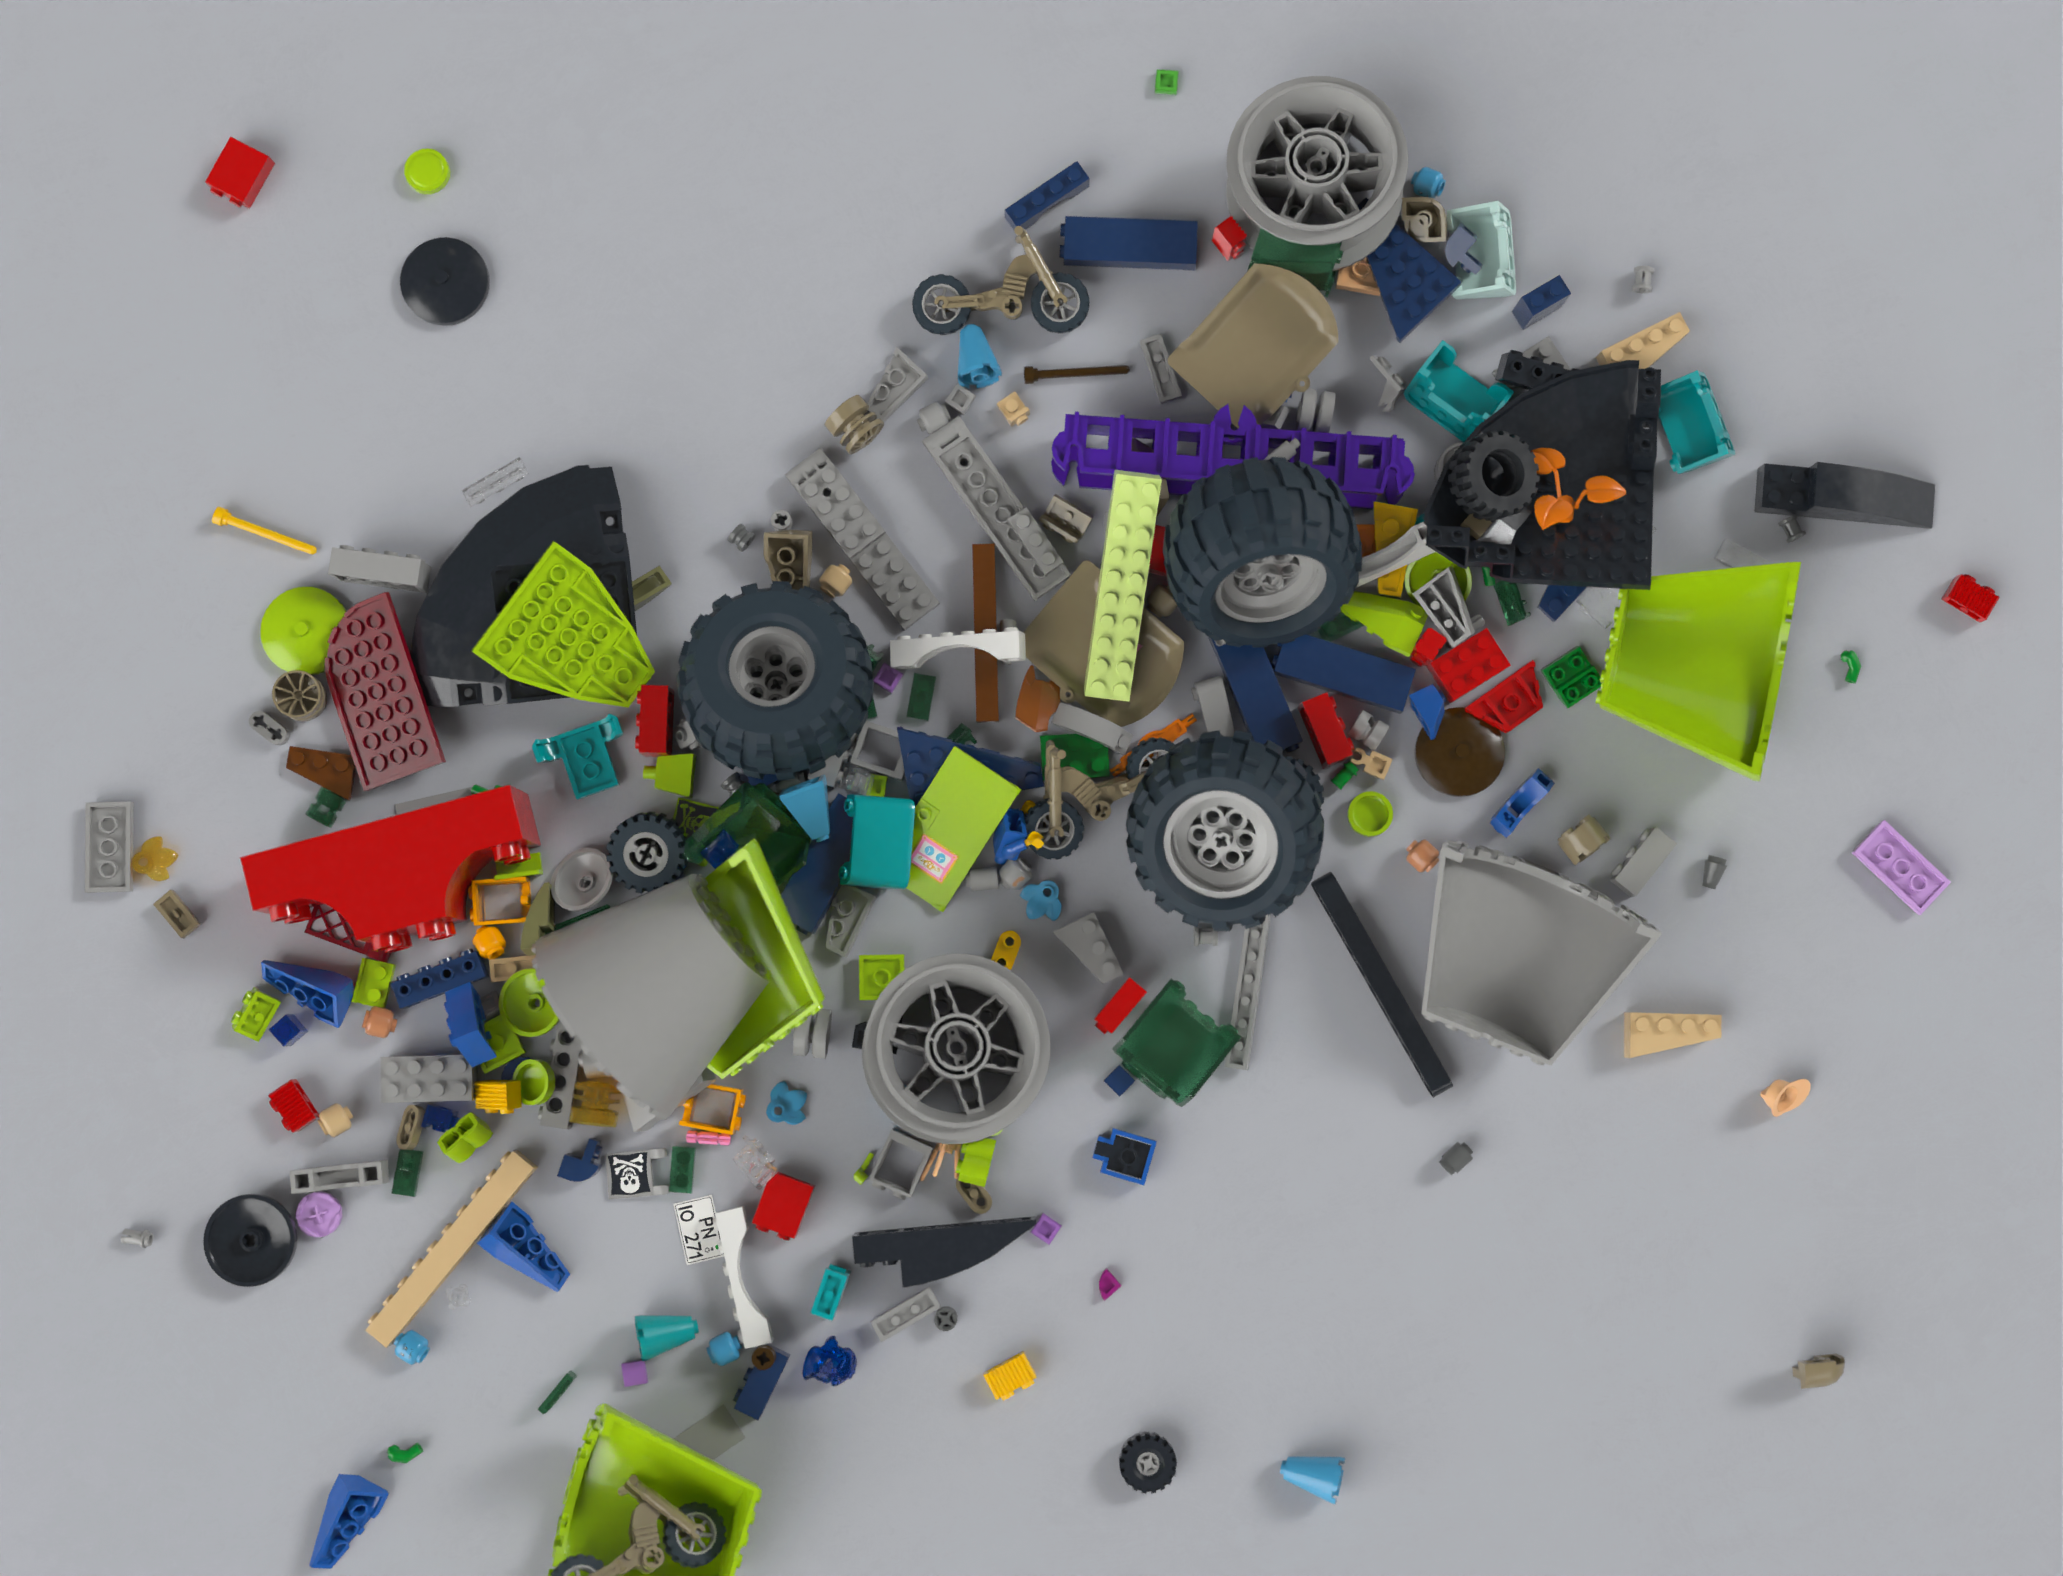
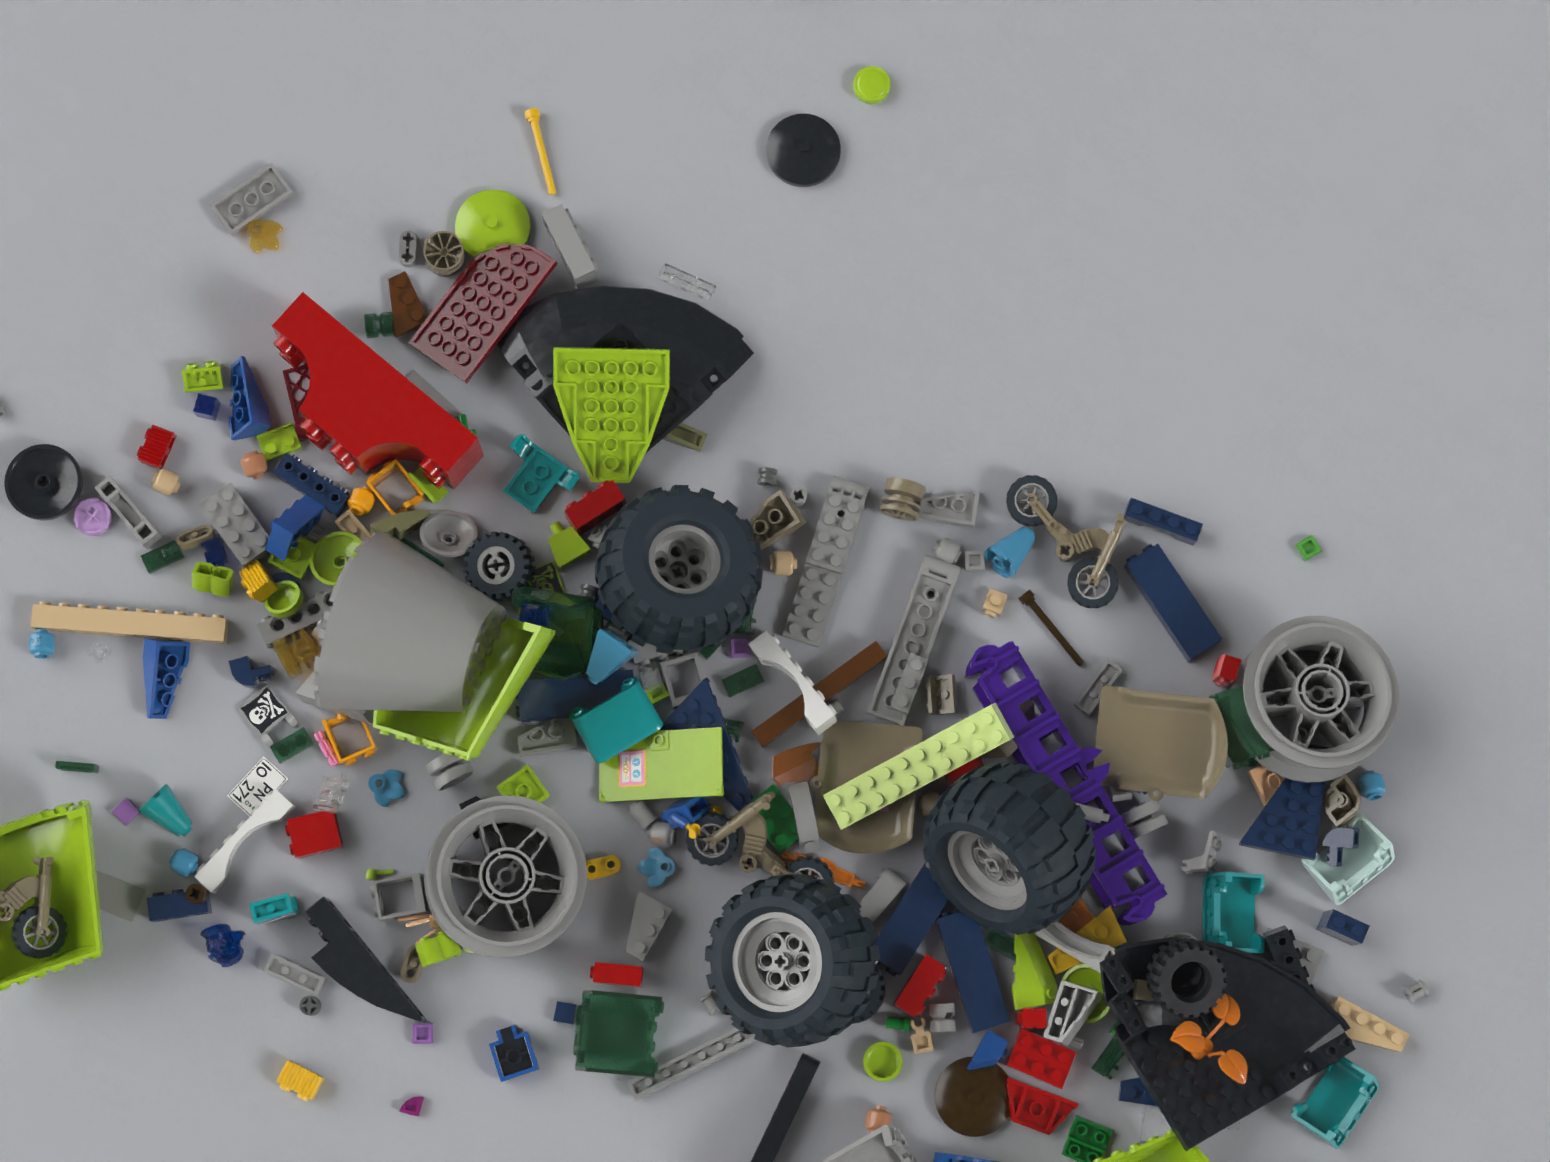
camera: 50 degrees right, 5 degrees down
dark tan plate [153,890,201,939] -> none

